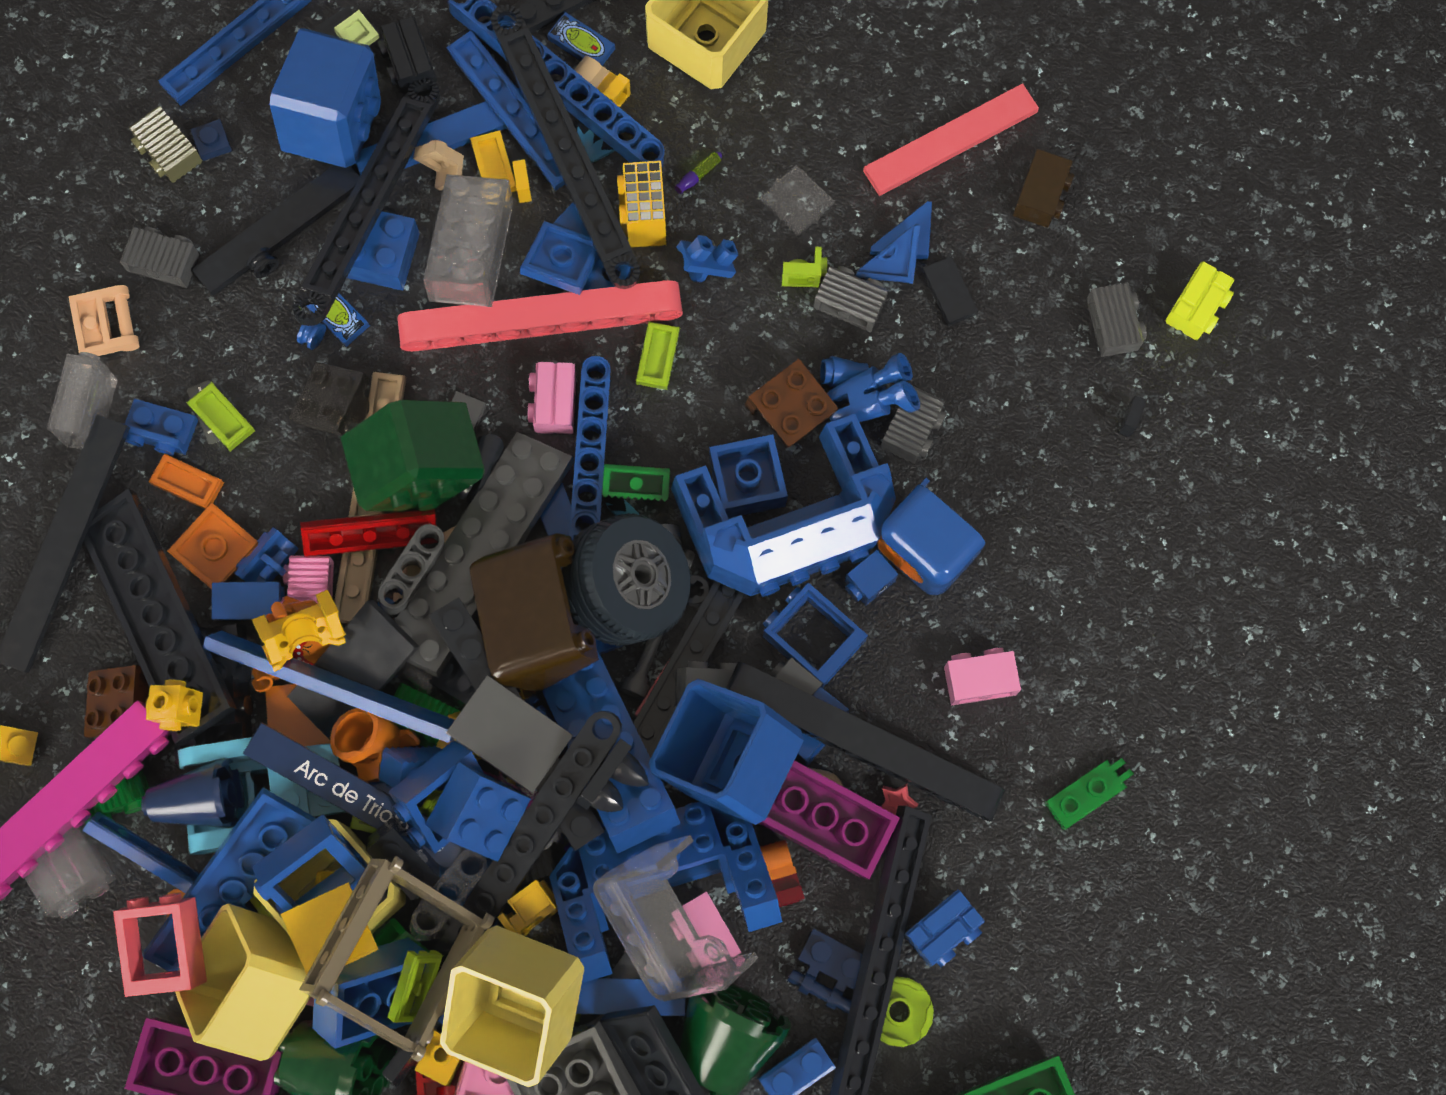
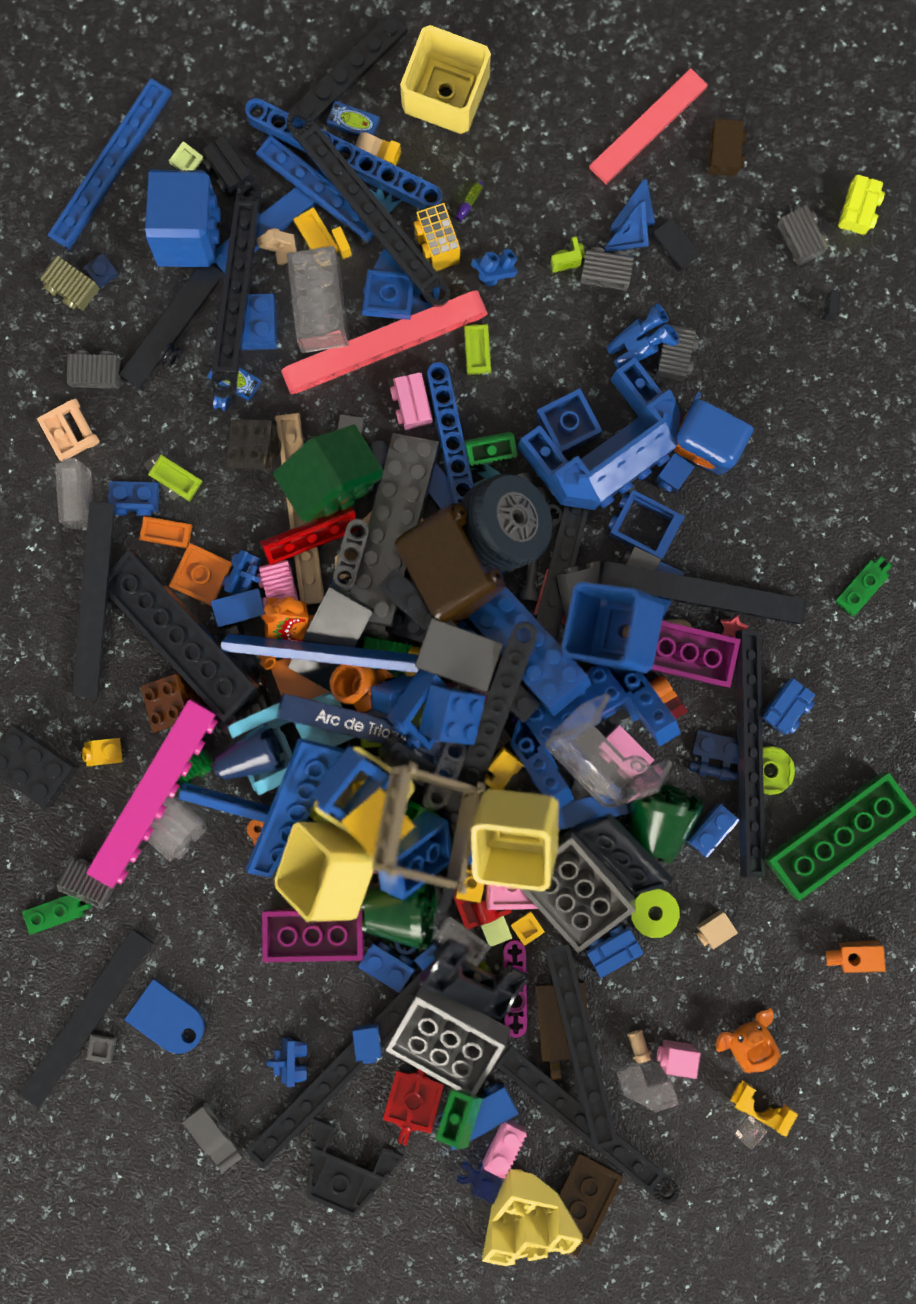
camera: 15 degrees left, 10 degrees up
coral window [113,893,207,997] -> none
yellow brick [146,679,203,731] -> none
yellow piece [252,590,346,672] -> none
lime tile [387,950,443,1023] -> none
black tile [576,738,649,812] -> none
reddish brown bracket [745,359,838,447] -> none
clear piece [760,165,835,236] -> none
blue cone [820,356,869,388] -> none
bright pink brick [944,648,1021,706] -> none

